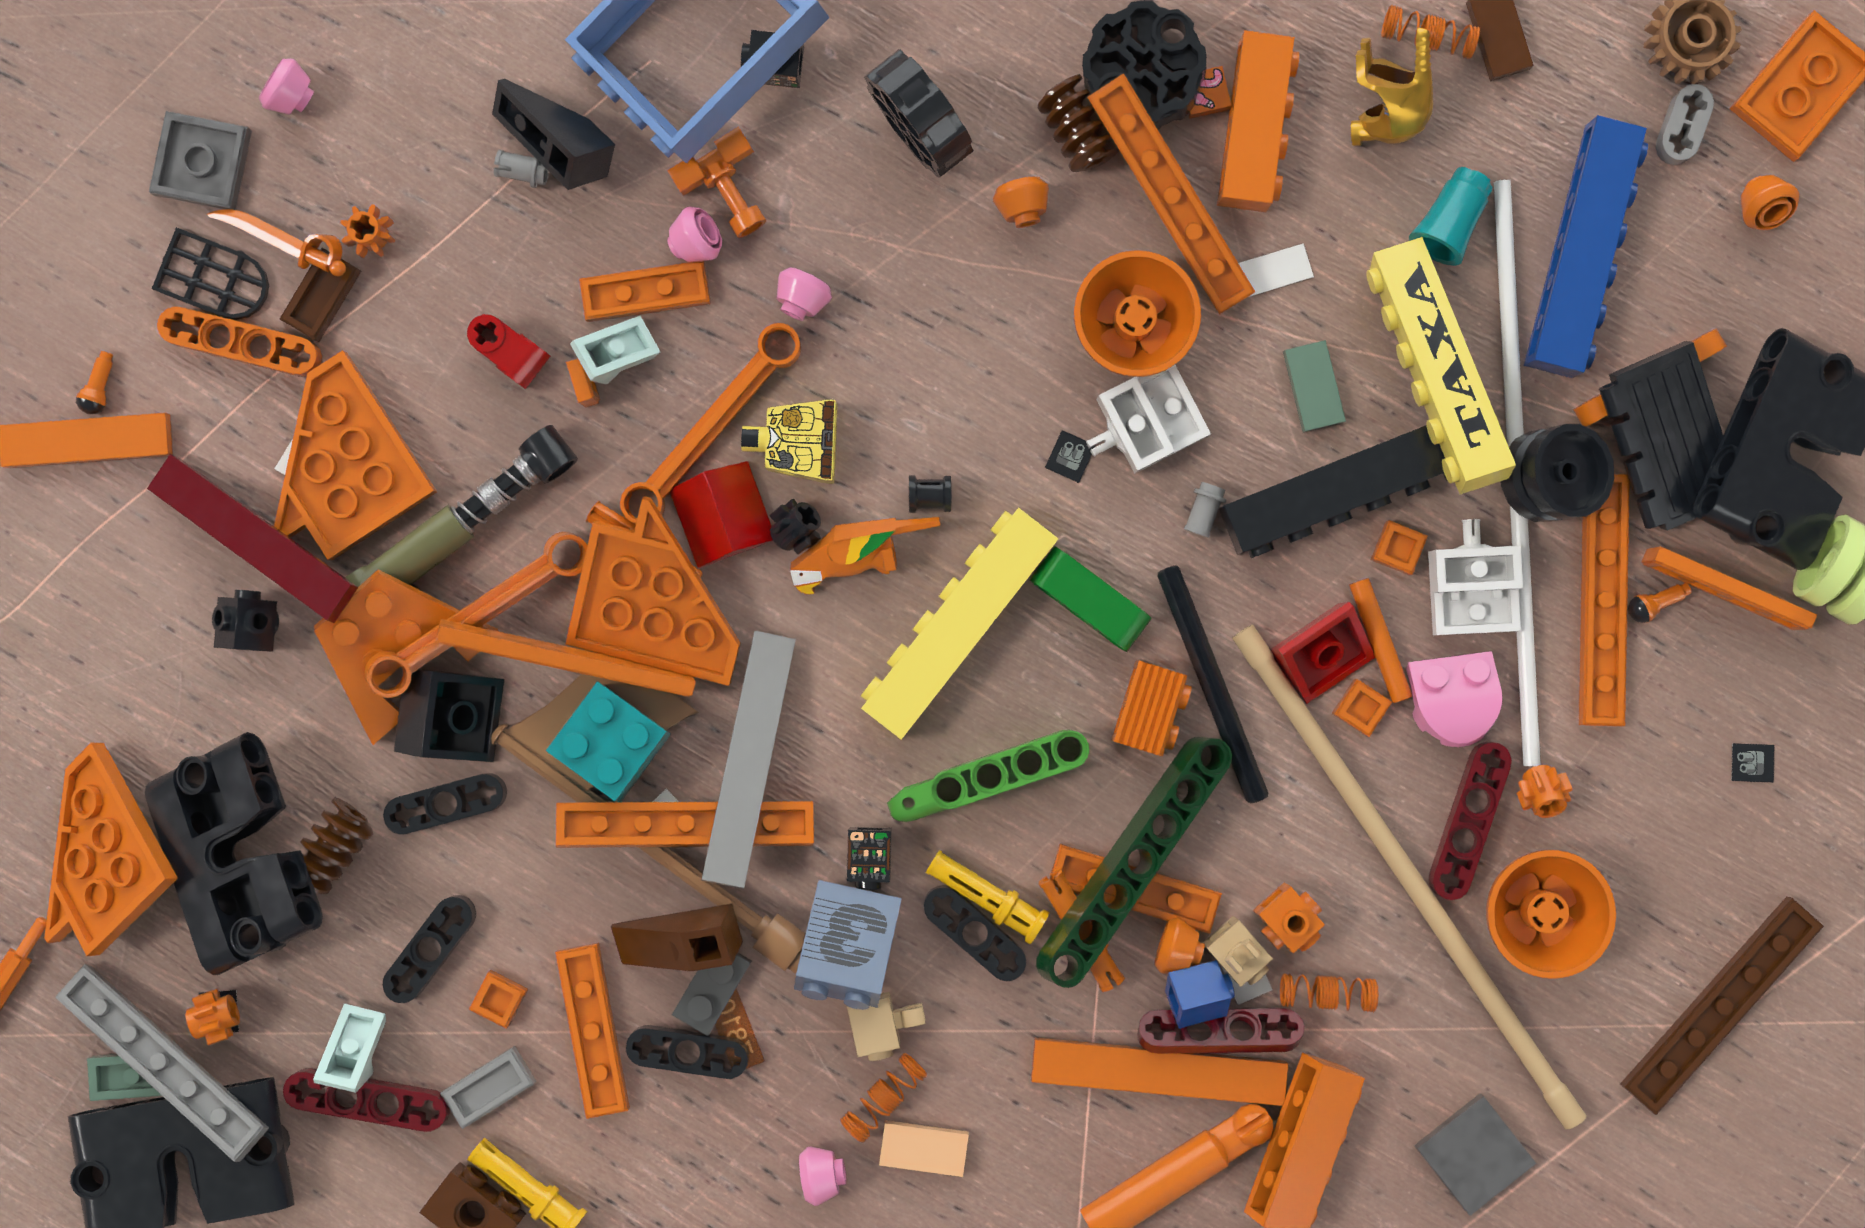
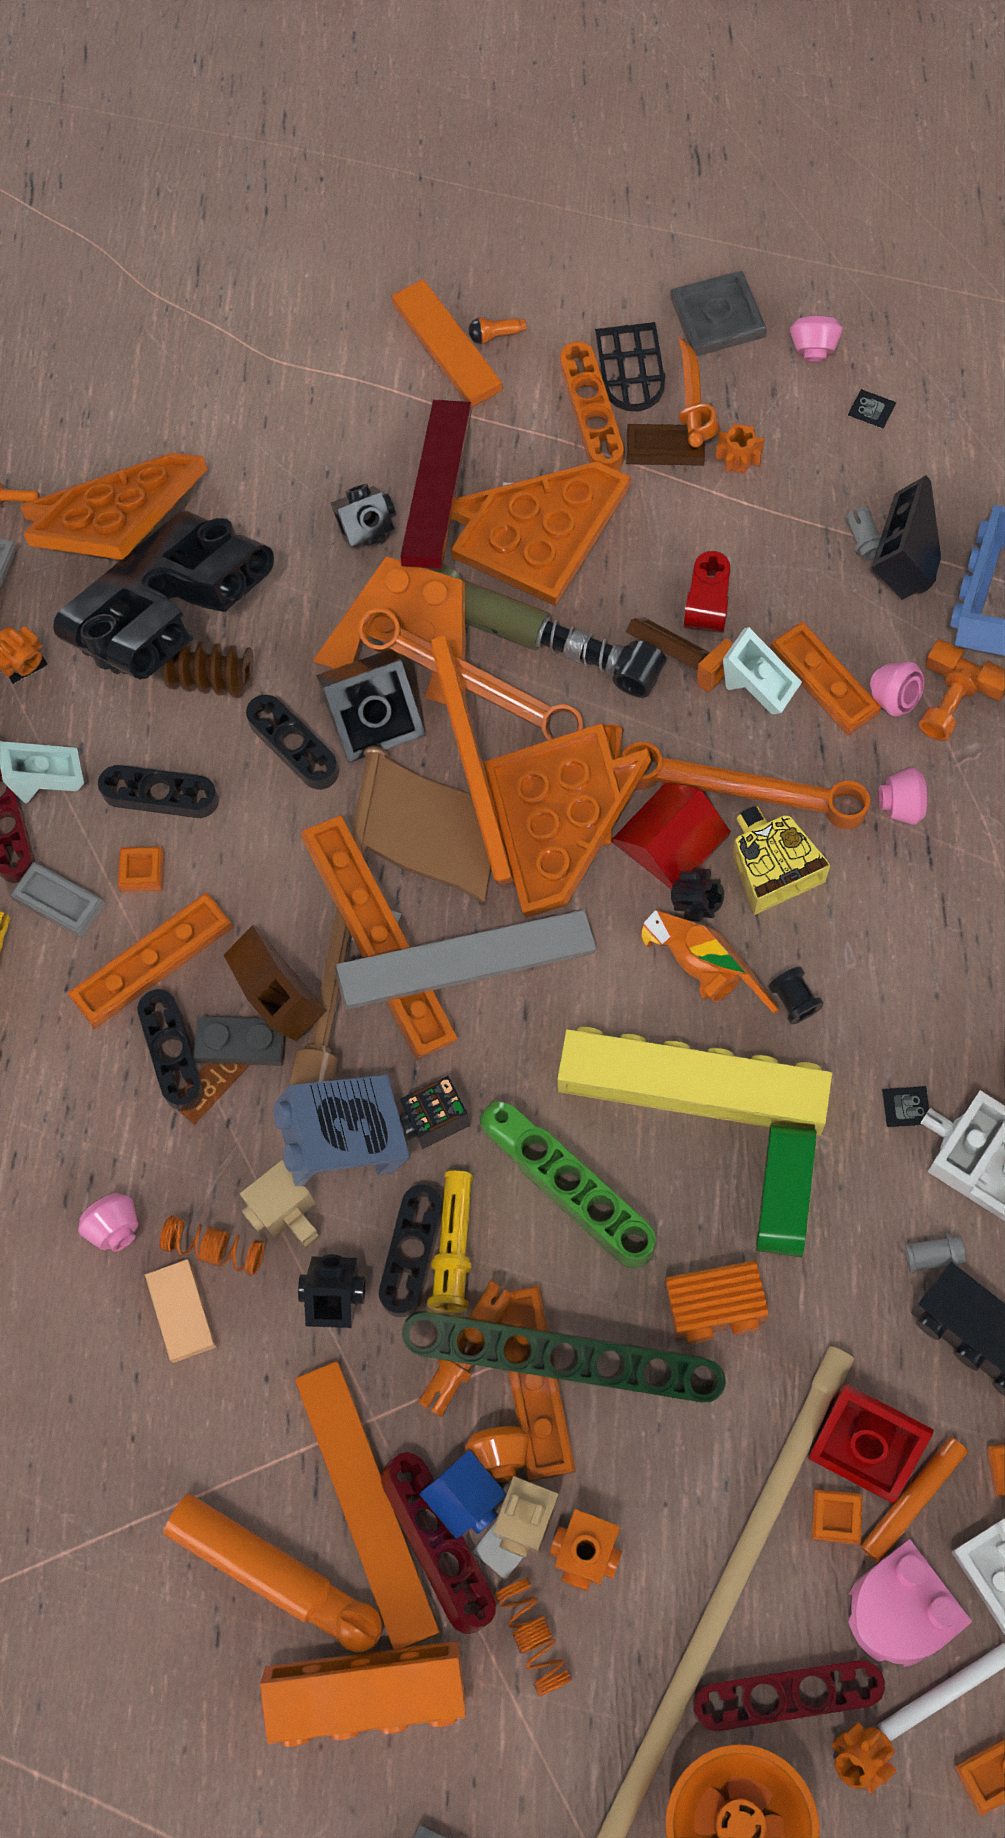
camera: 65 degrees right, 20 degrees down
teal brick [546,681,671,802] -> none
black axle [1157,565,1269,804] -> none
none -> black brick [298,1254,366,1328]
none -> reddish brown tile [626,617,710,670]
none -> black sticker [847,389,897,429]

